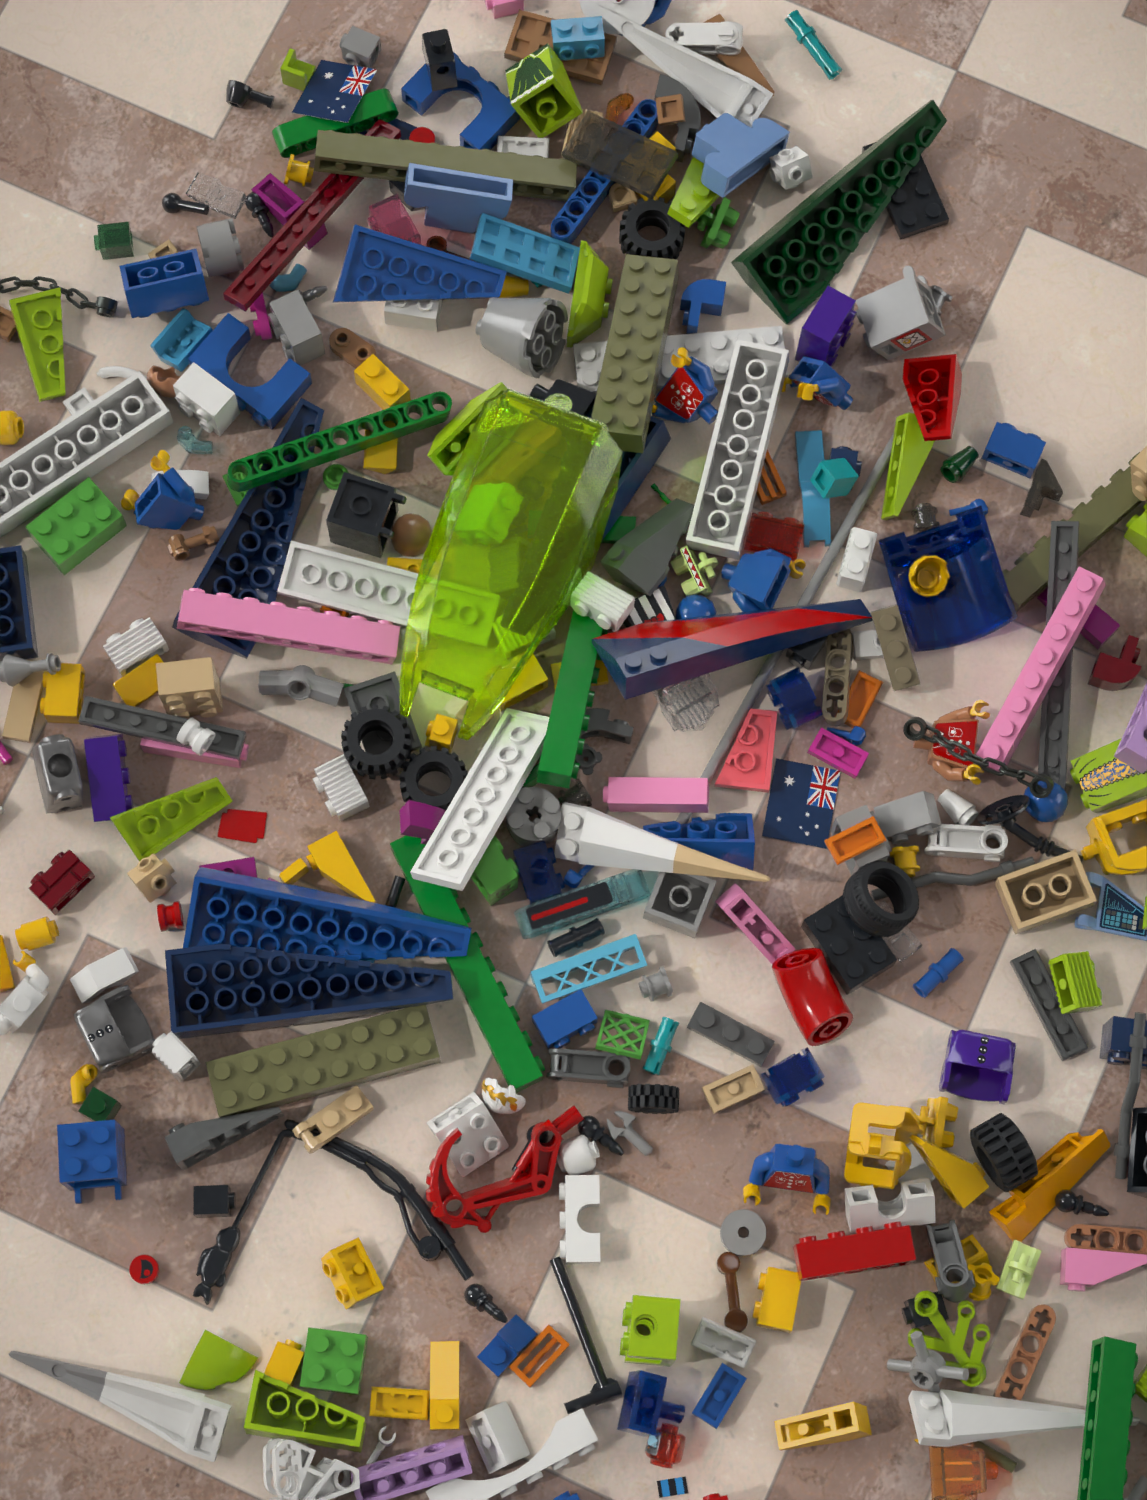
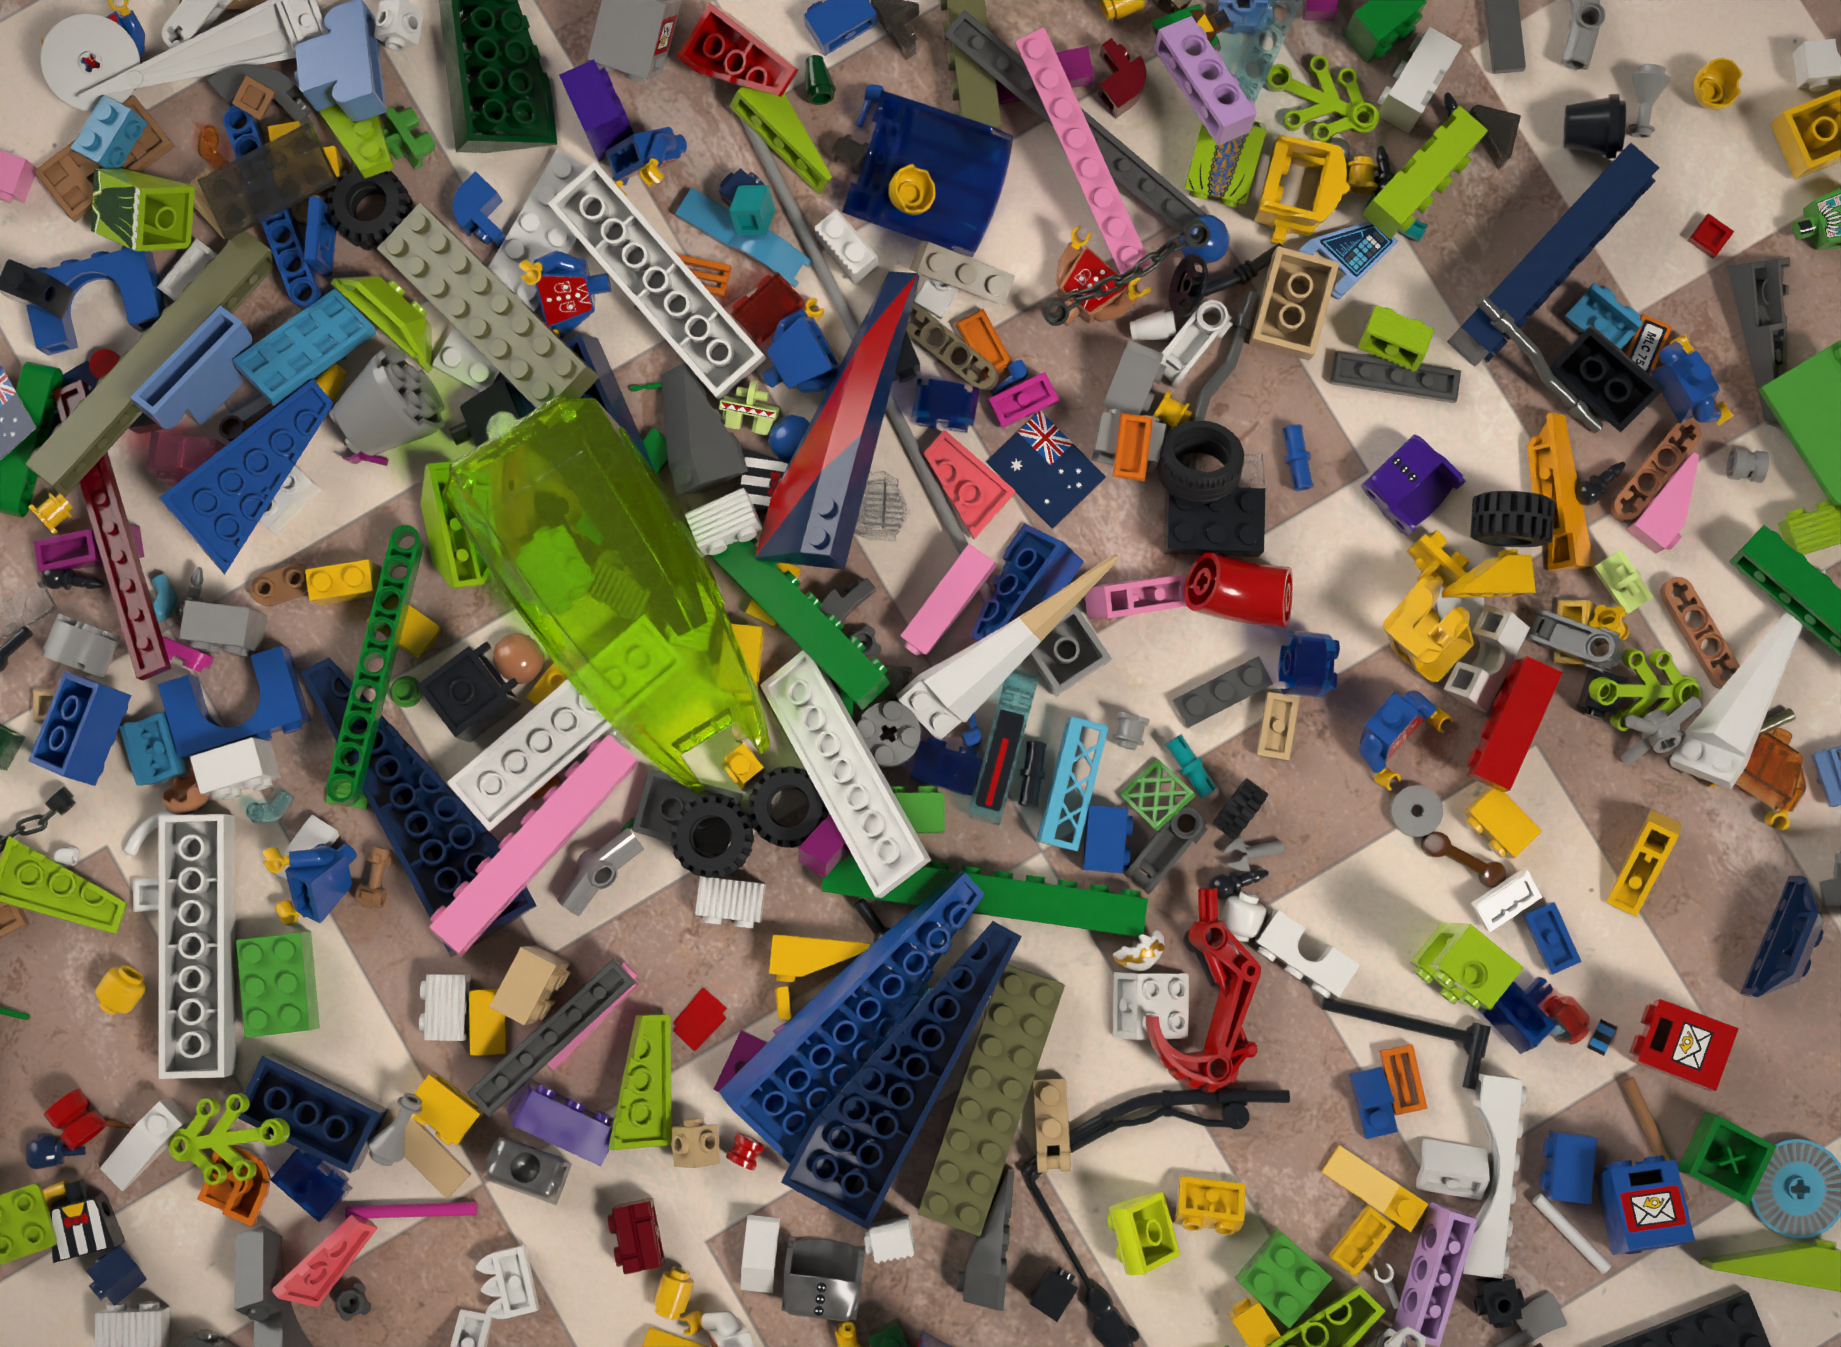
camera: 50 degrees left, 10 degrees up
white wheel [176,717,215,756] -> none
black bar [464,1284,508,1323] -> none
none -> white hand [54,847,79,867]
none -> blue tile [304,197,337,276]
none -> magenta hand [341,443,389,466]
none -> neon yellow brick [1107,1191,1181,1276]

